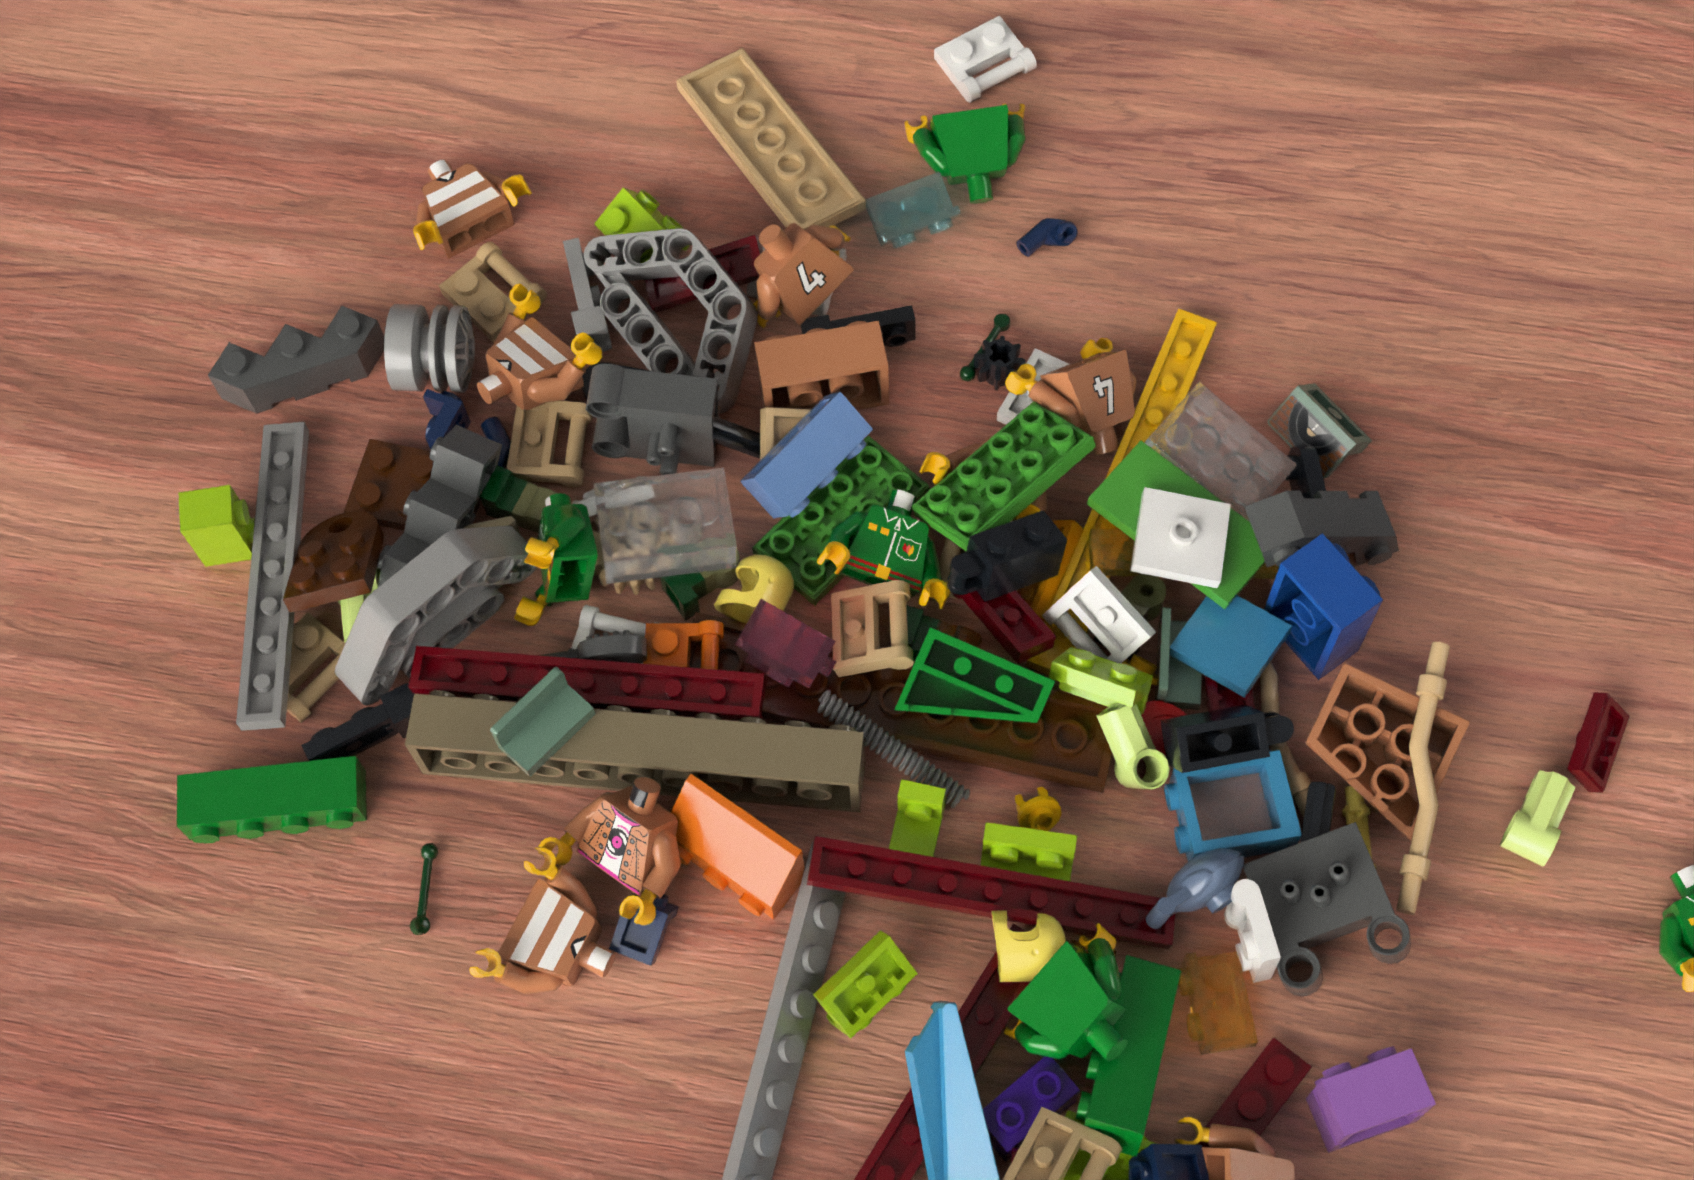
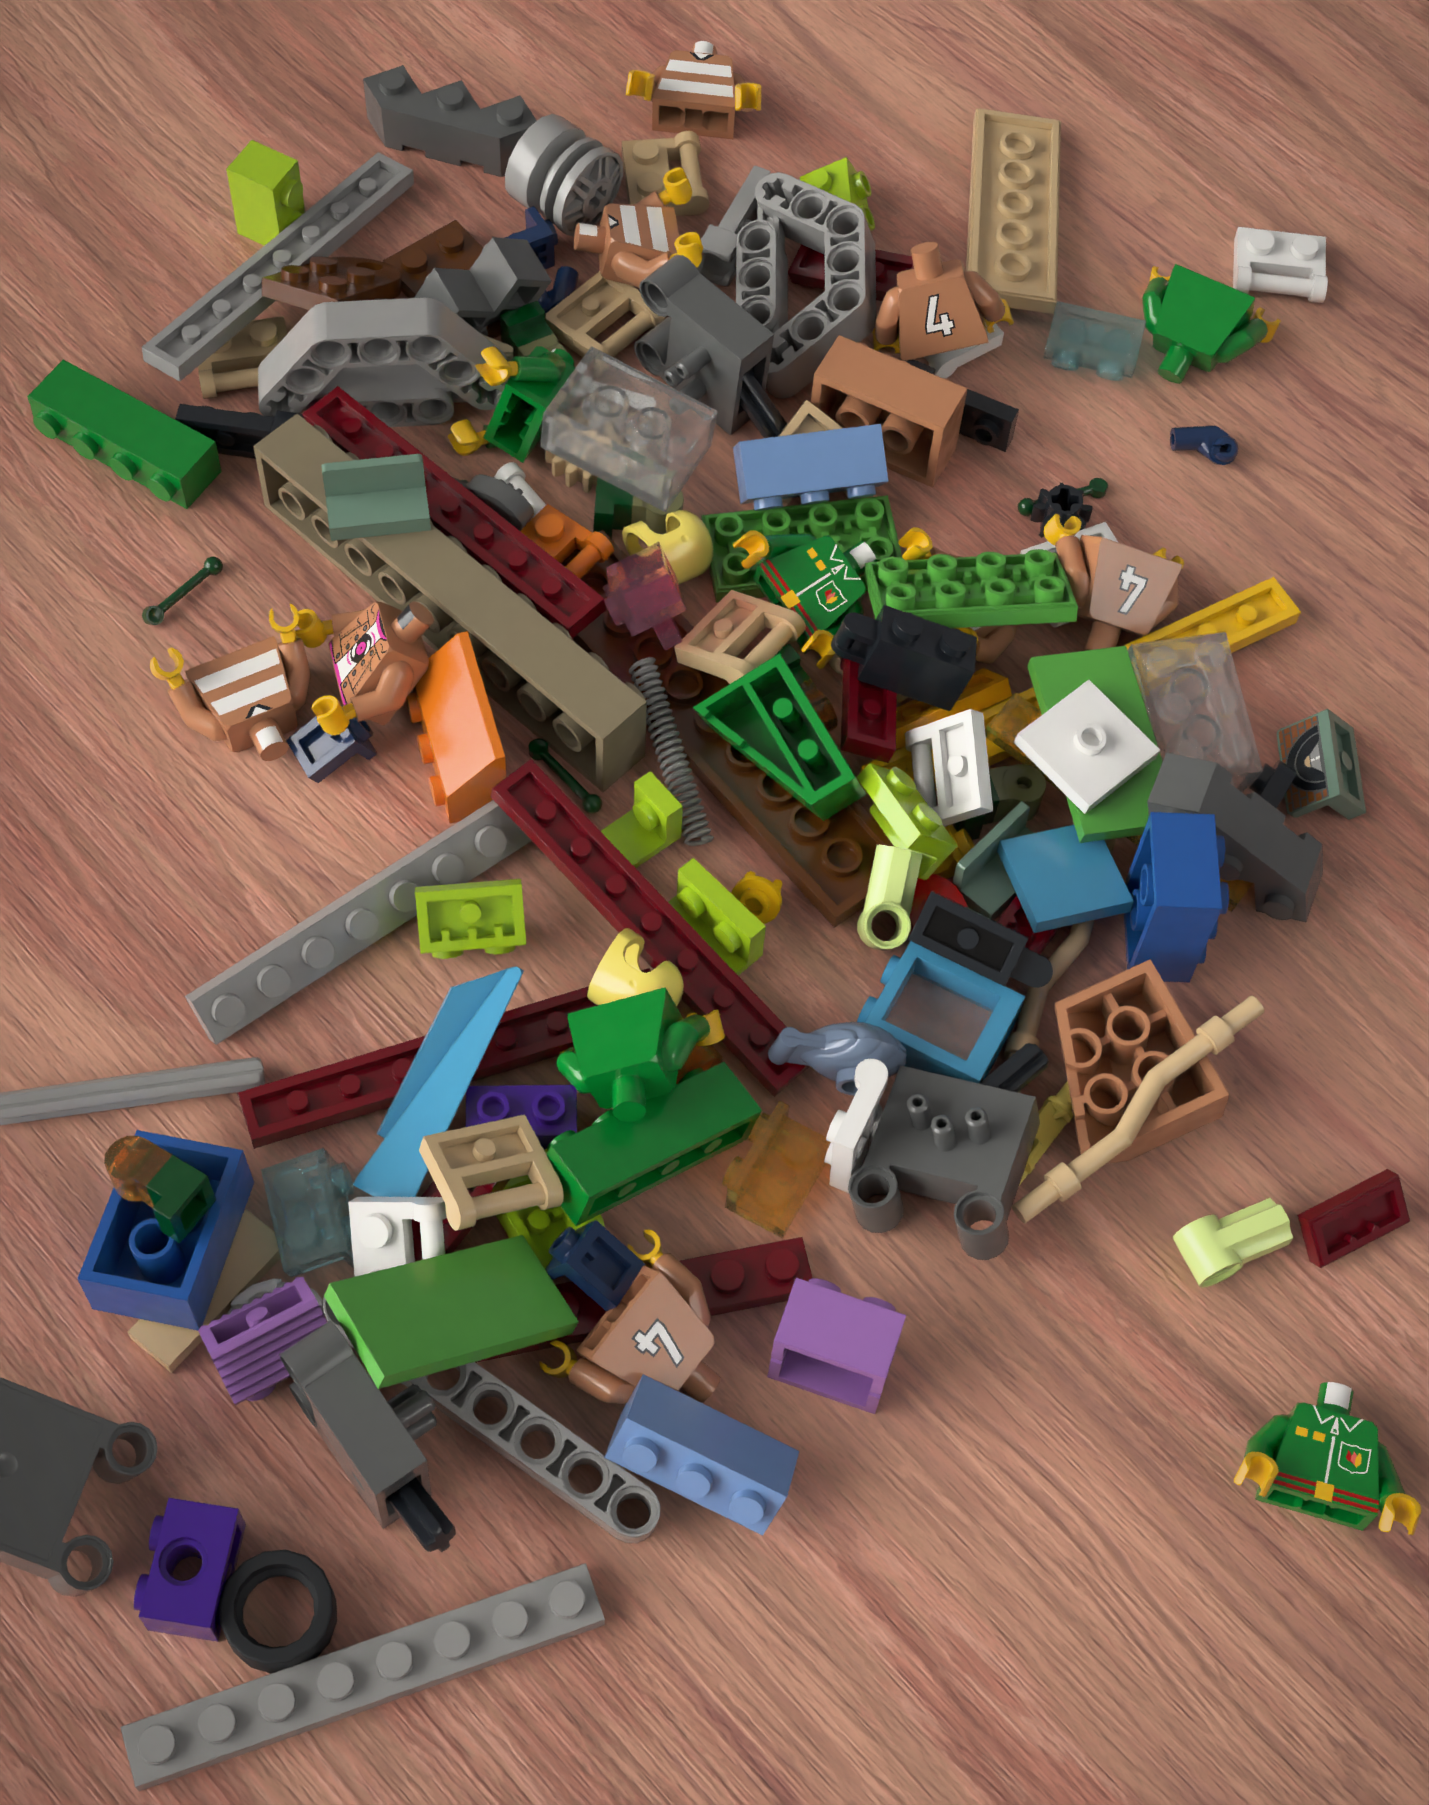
camera: 30 degrees right, 5 degrees down
none -> dark green hinge [528,738,602,813]

